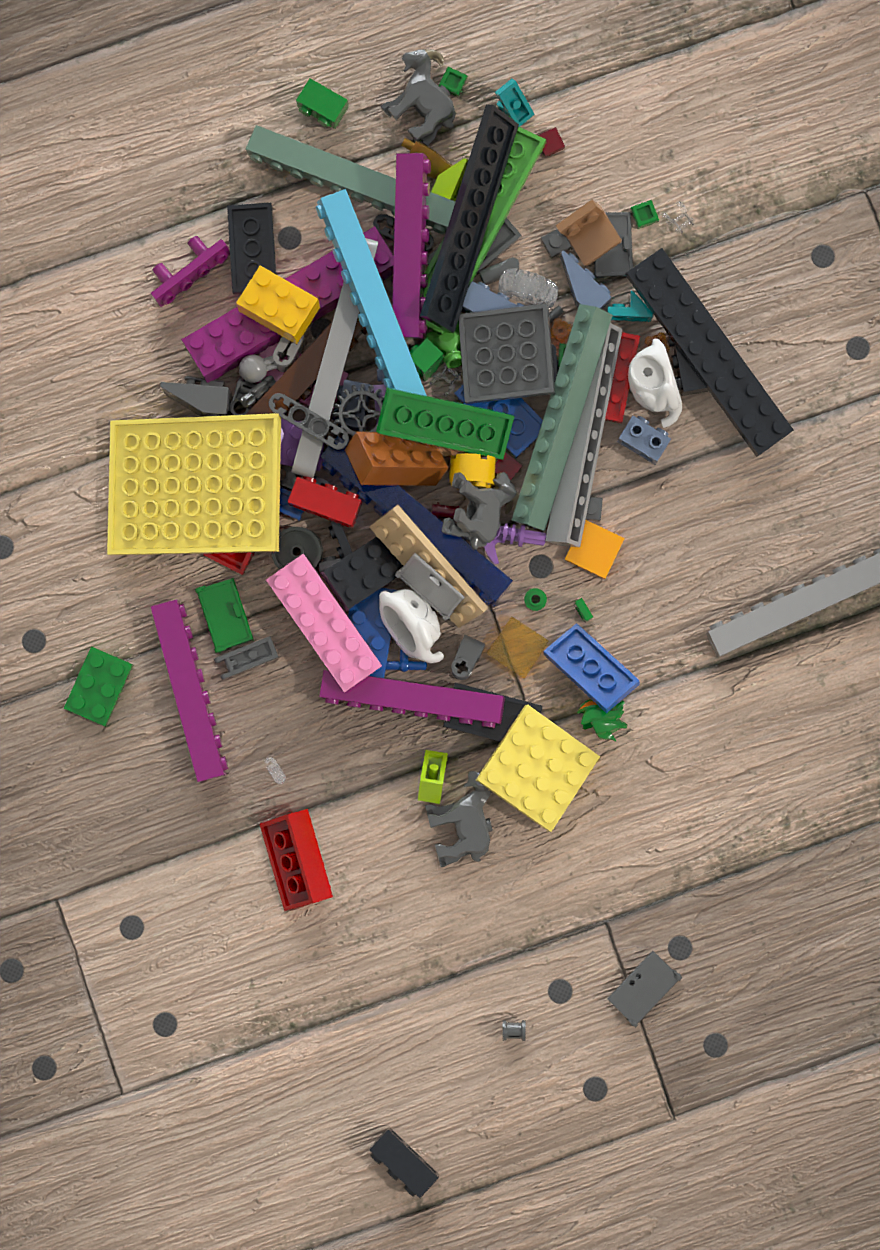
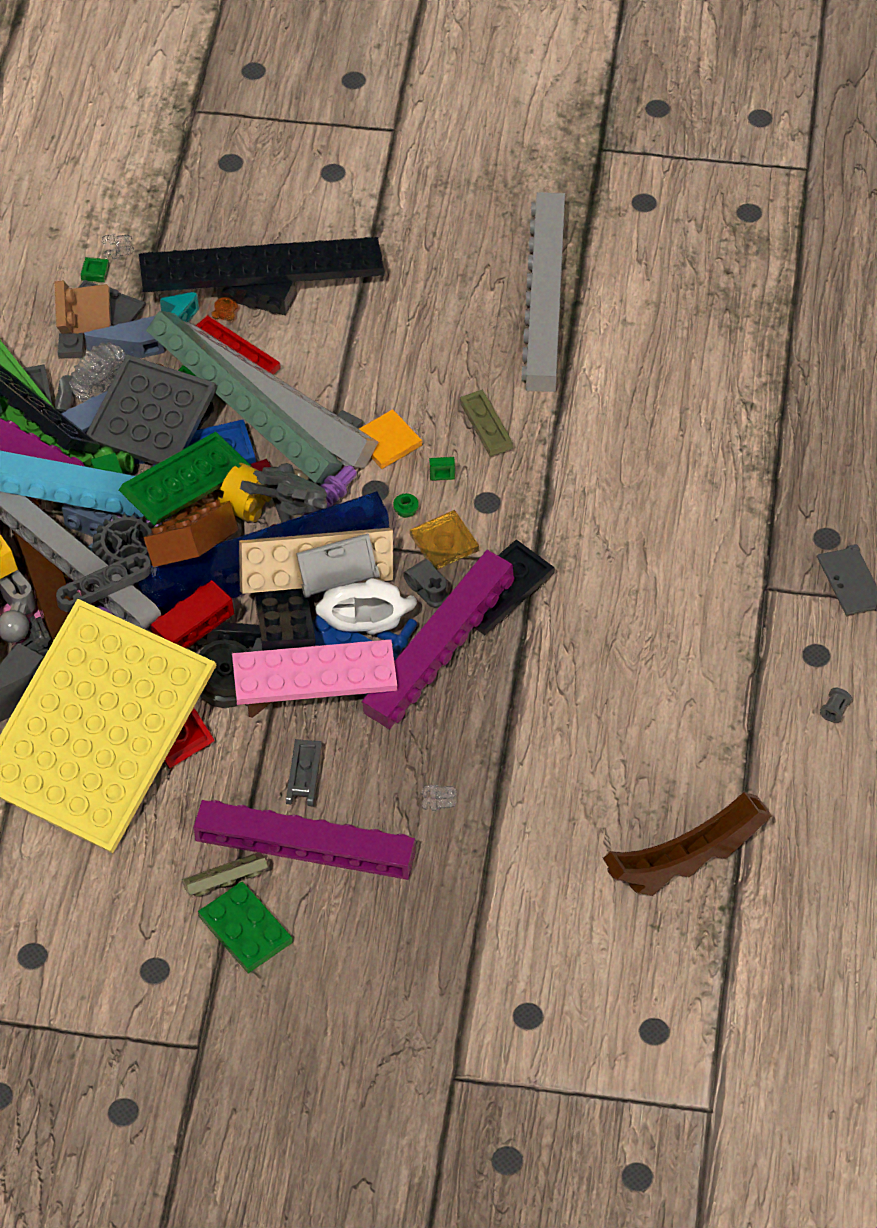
camera: 65 degrees left, 30 degrees down
green door [195,578,254,653] -> none
red slope [260,809,333,911] -> none
lime slope [417,750,448,804] -> none
dark grey animal [425,771,502,867] -> none
light yellow plate [476,704,600,832] -> none
plate [543,623,640,713] -> none
green hair [577,699,627,742] -> none
sand blue brick [617,416,671,465] -> none
white piece [628,339,682,428] -> none
none -> olive plate [182,852,268,896]
none -> olive plate [460,389,513,457]
none -> reddish brown arch [603,792,772,896]

